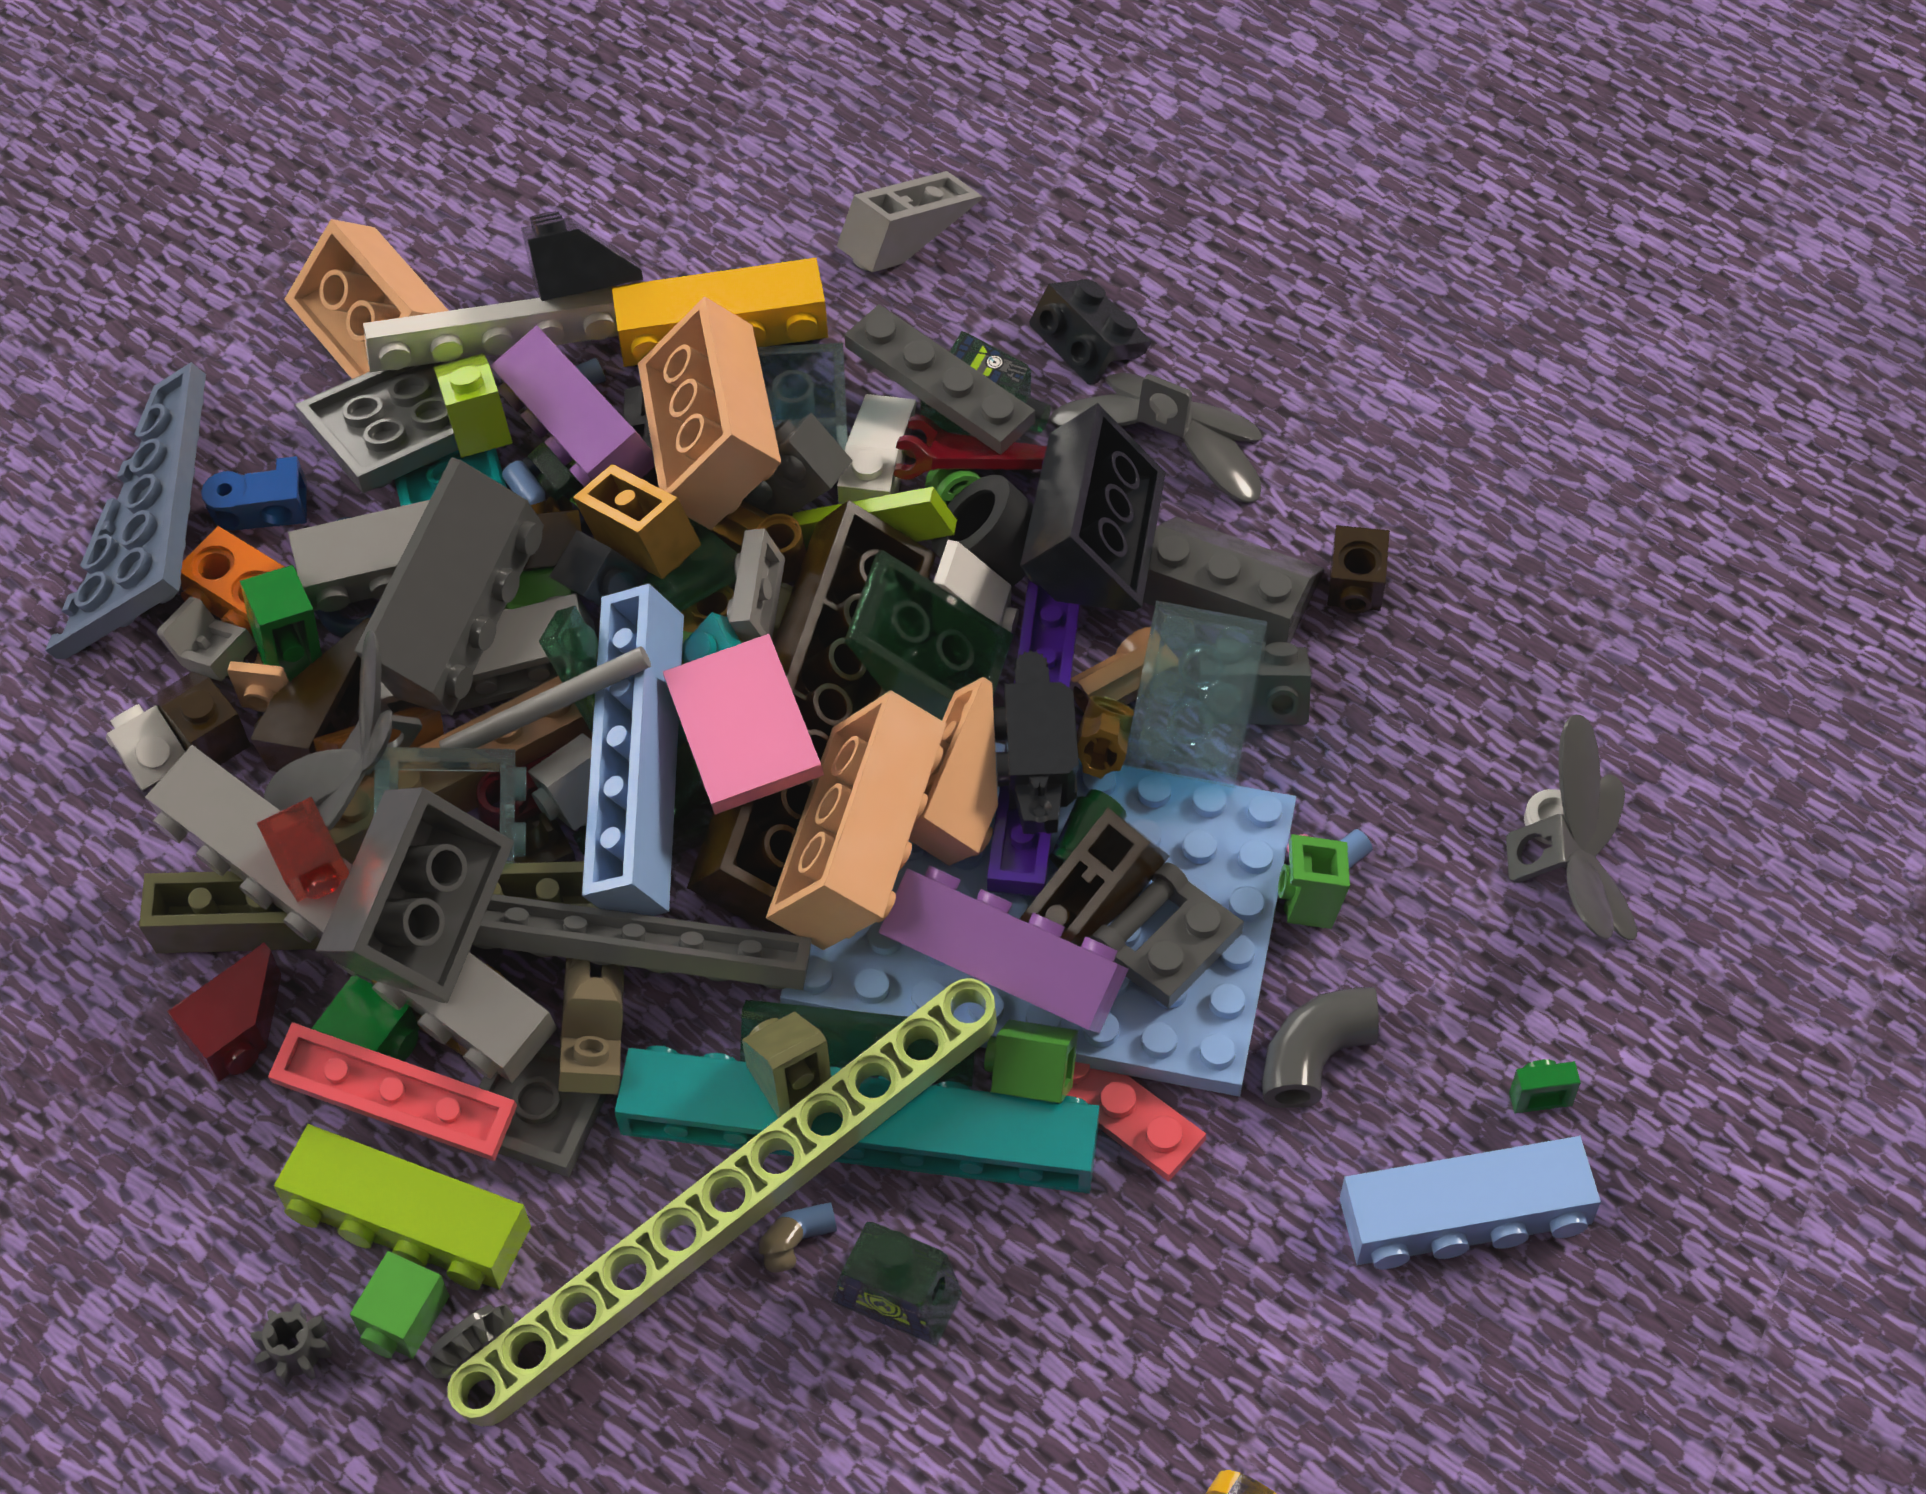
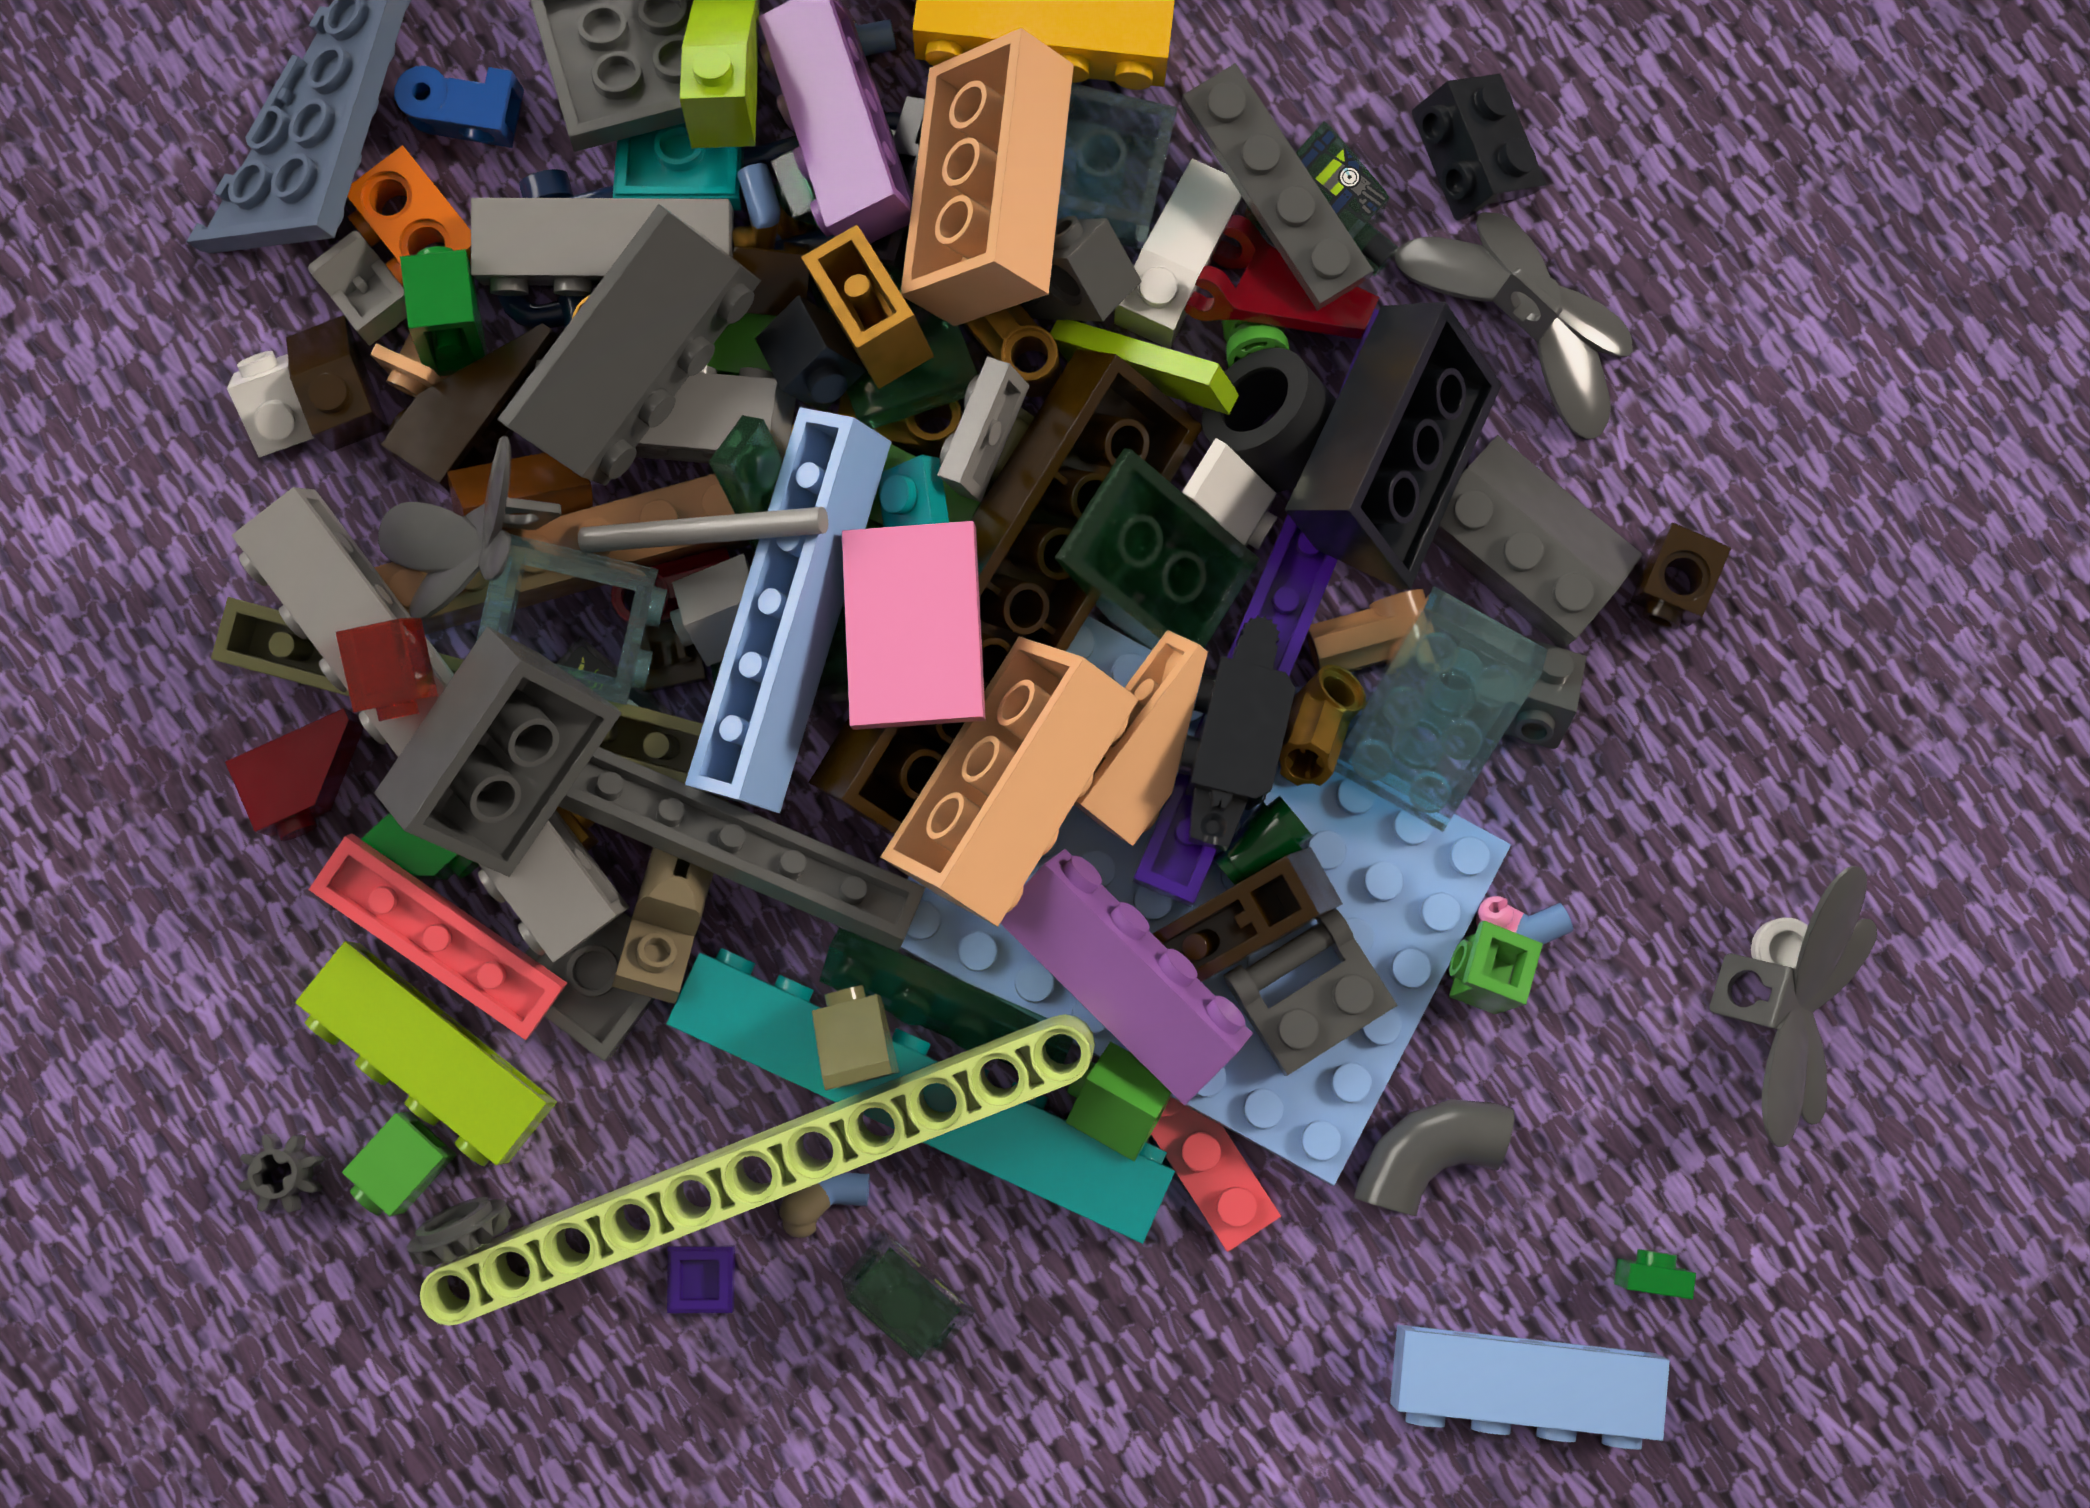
camera: 15 degrees right, 25 degrees up
none -> dark purple tile [667,1245,735,1313]

